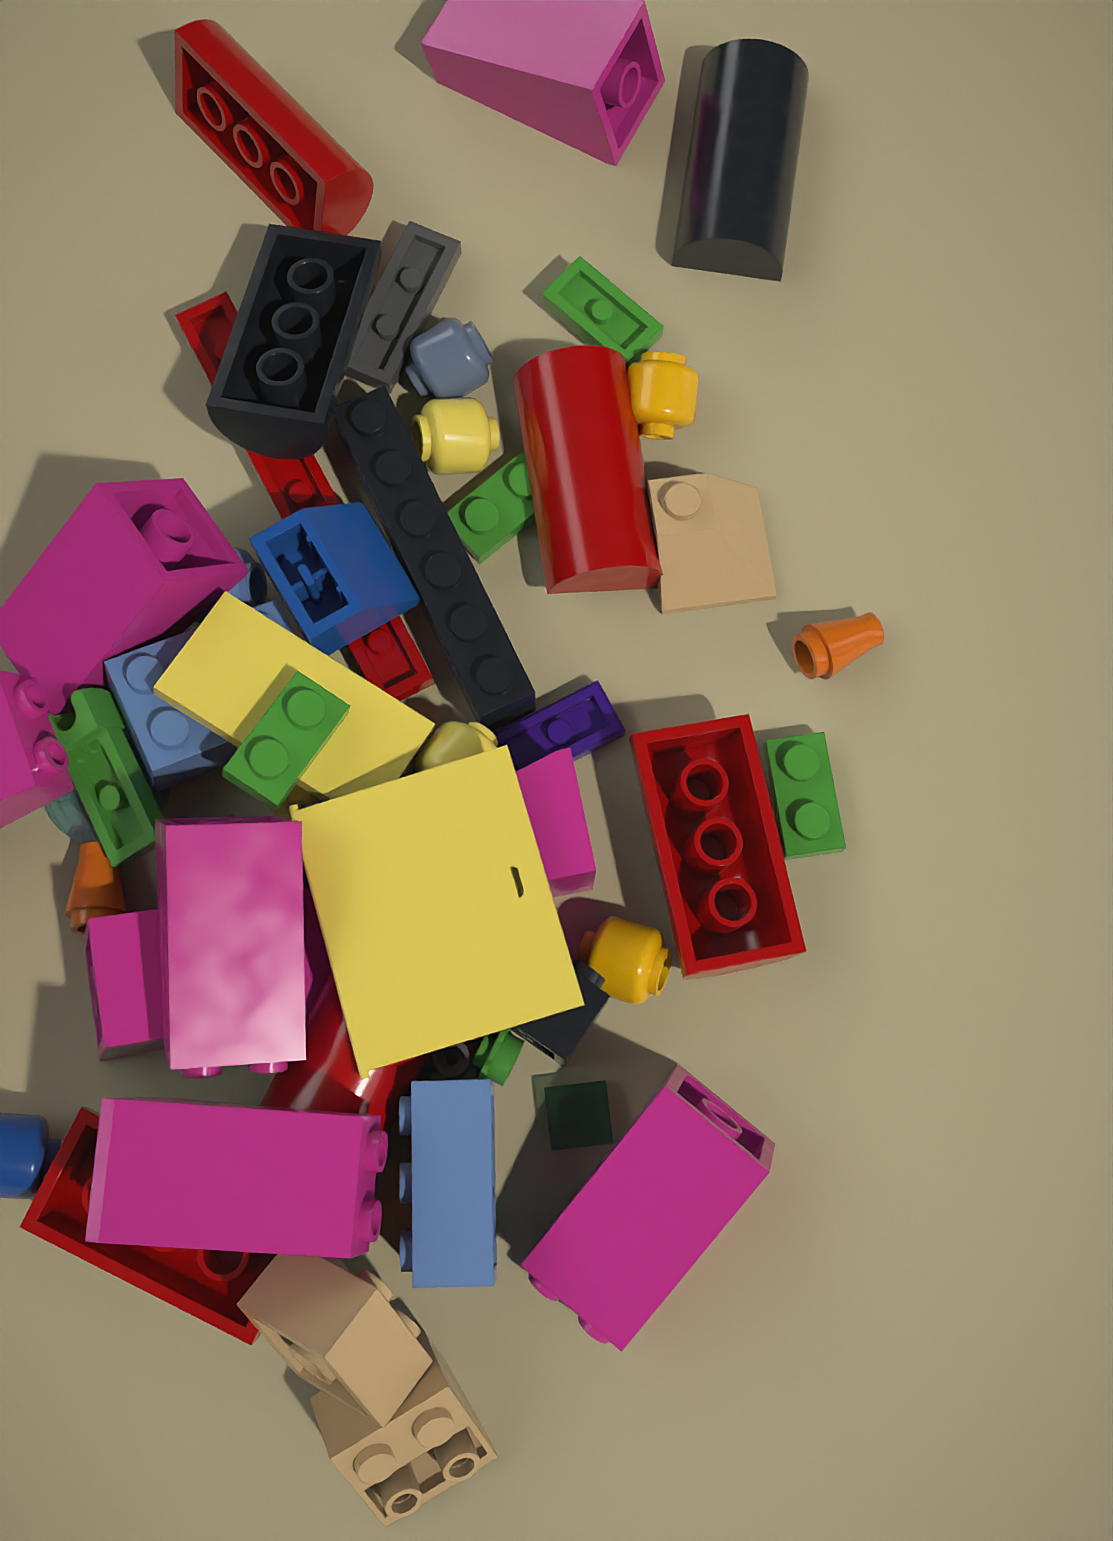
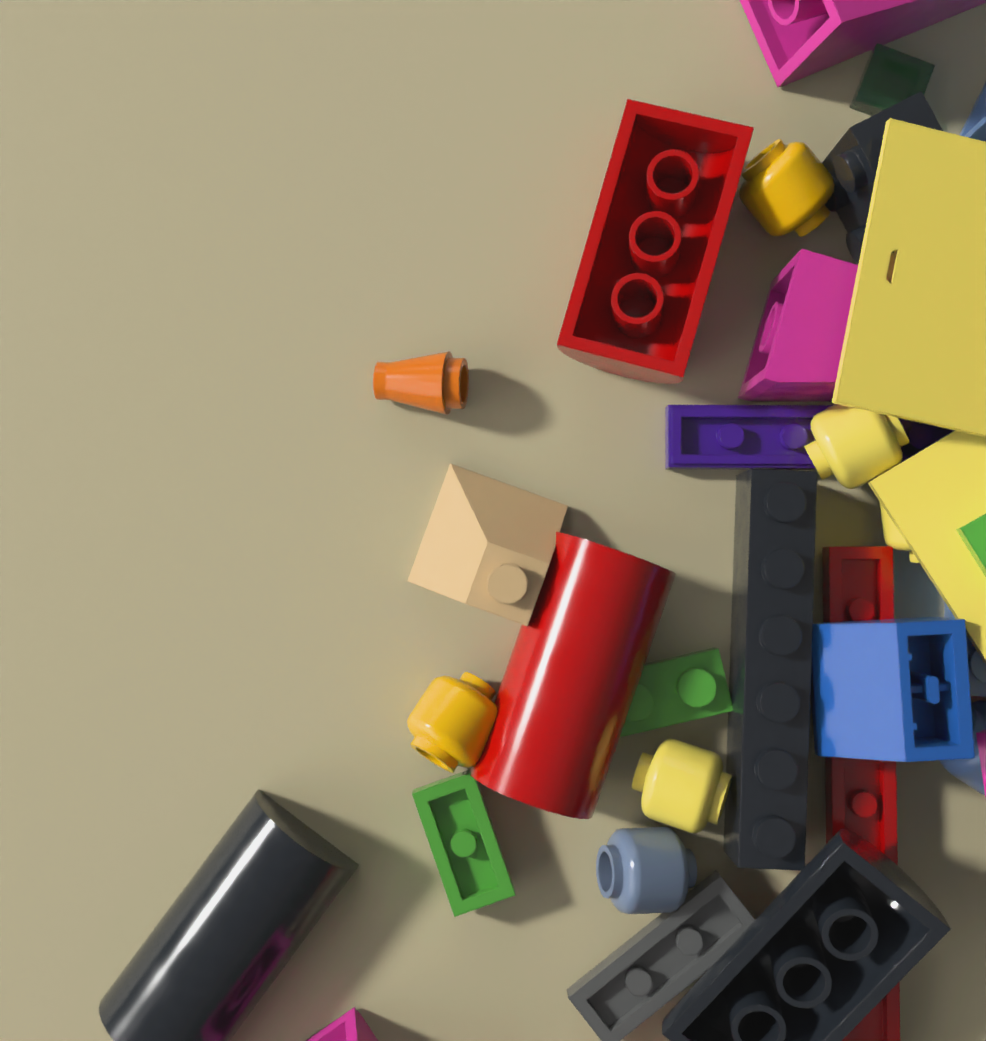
camera: 150 degrees left, 10 degrees up
bright green plate [763,732,846,860] -> none

